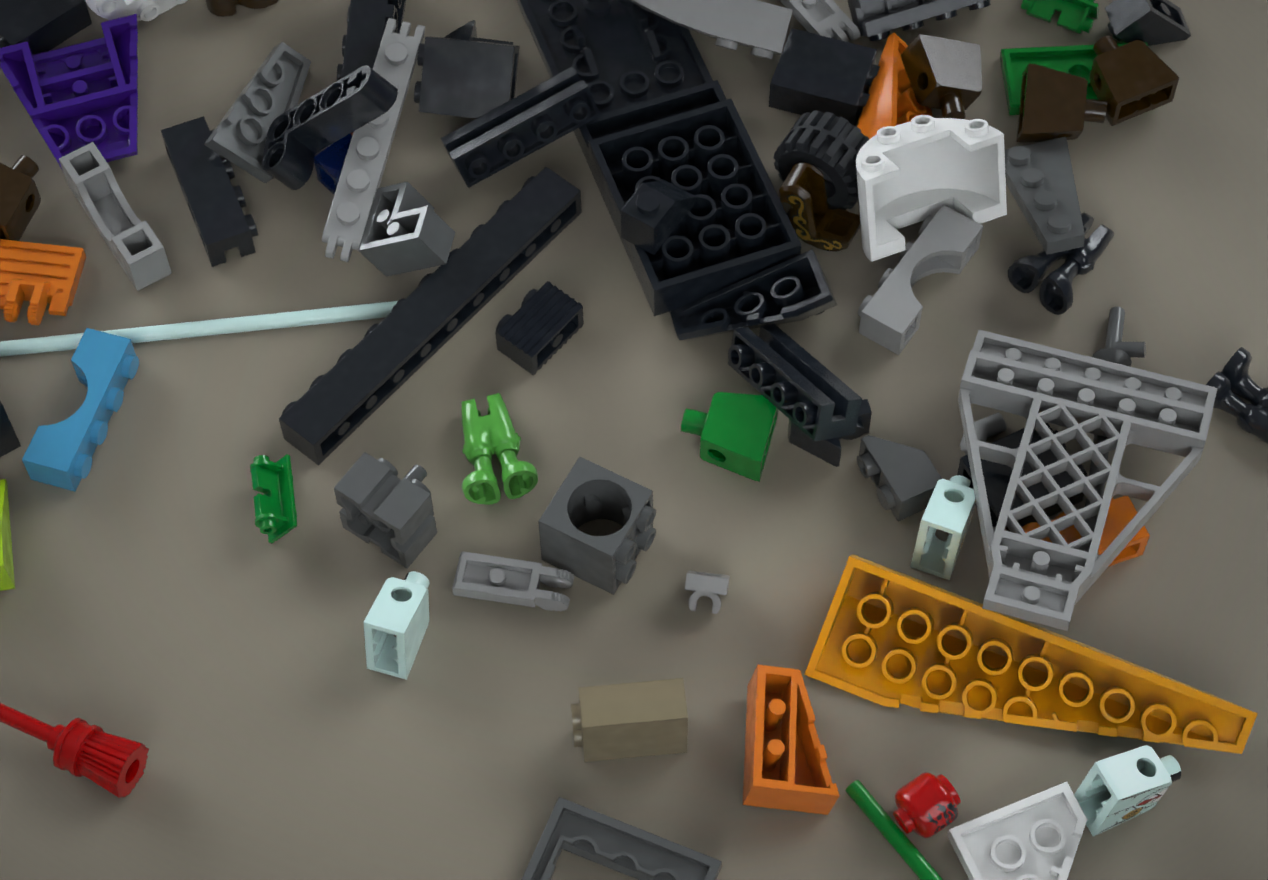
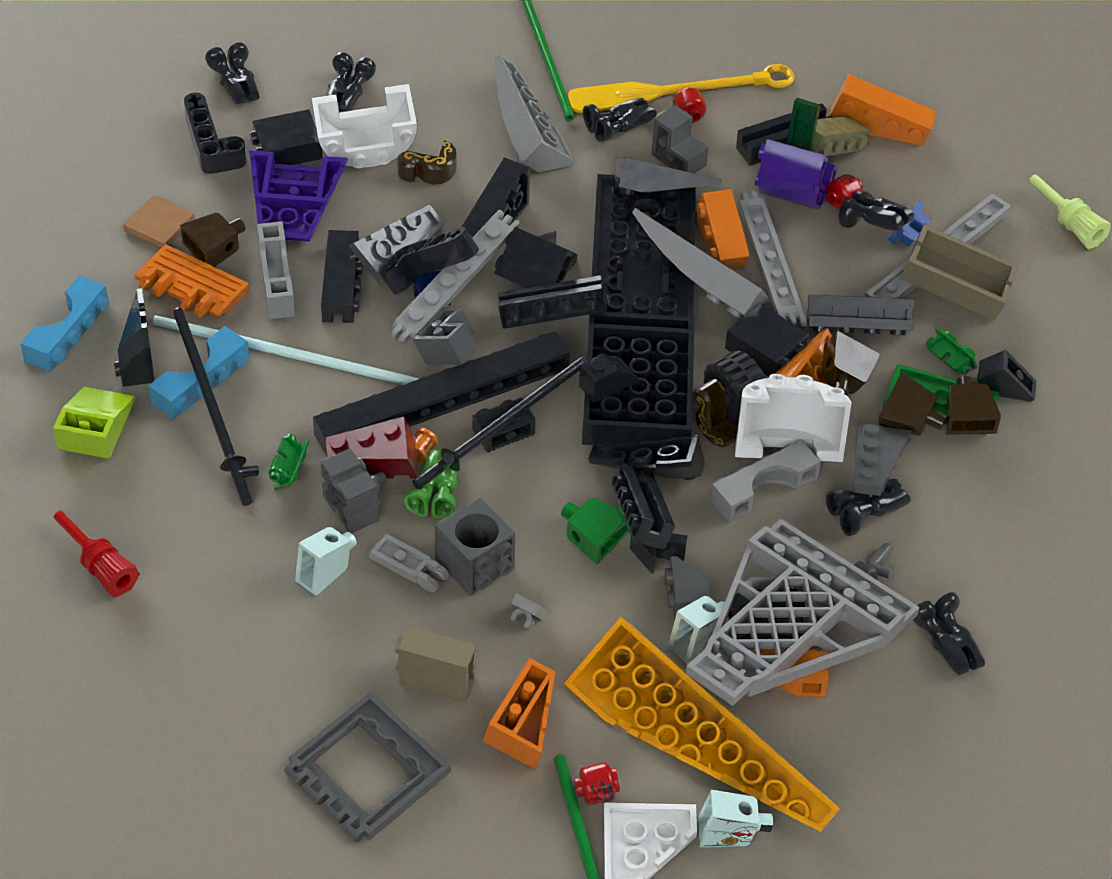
camera: 20 degrees right, 10 degrees down
none -> black piece [173,307,259,506]
none -> wedge [326,417,418,479]
none -> black piece [412,357,587,489]
none -> orange bush [415,428,438,464]

